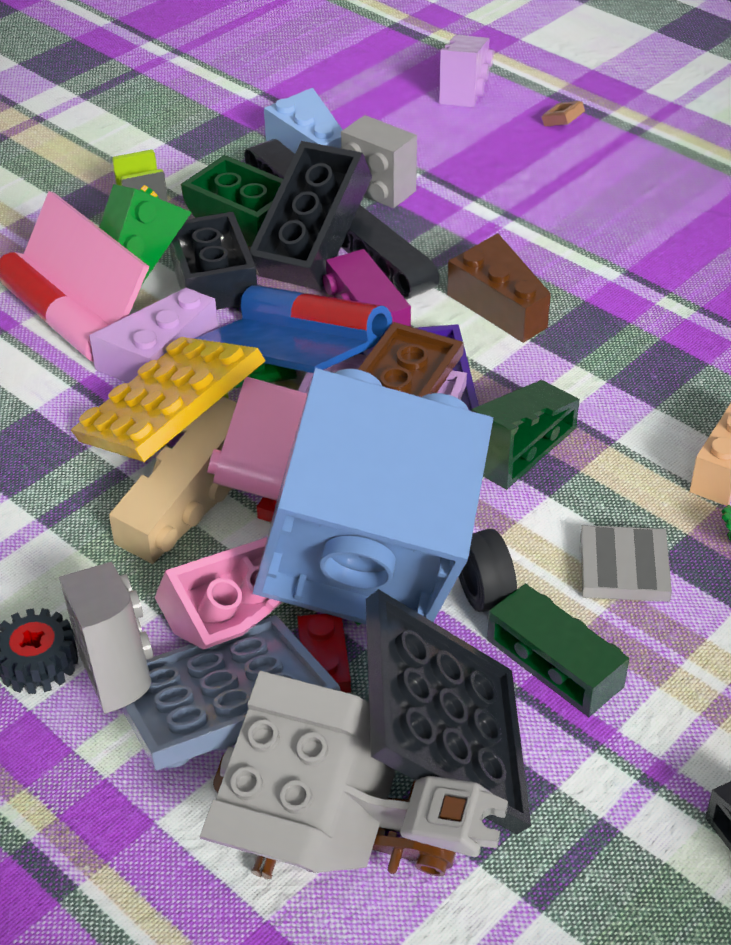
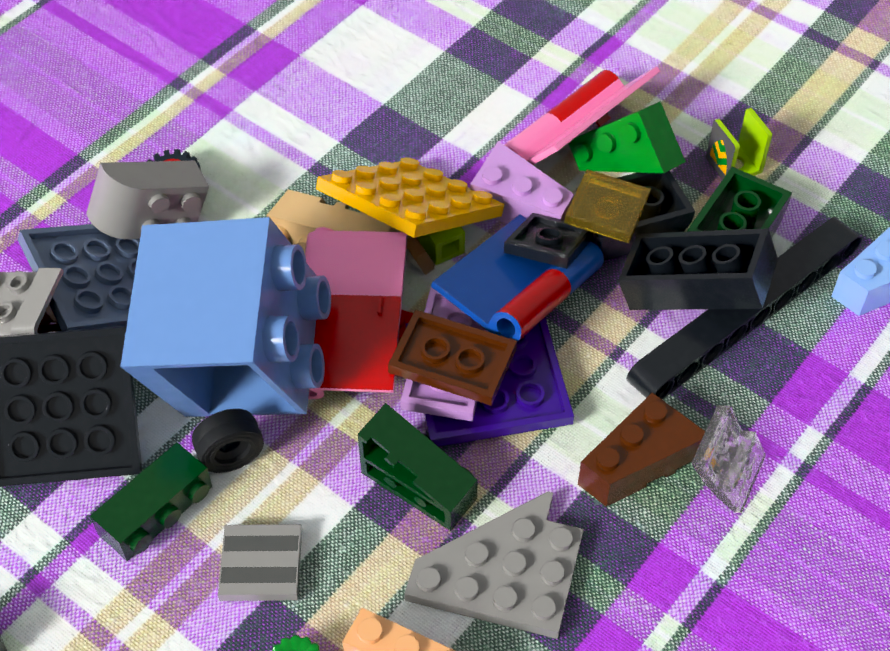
camera: 85 degrees right, 10 degrees up
magenta brick [323,249,411,327] -> none
light grey brick [341,115,417,208] -> none
none -> light grey wing [404,492,584,639]
none -> black tile [504,213,594,269]
none -> clear yellow tile [564,169,650,244]
none -> clear slope [691,405,766,513]

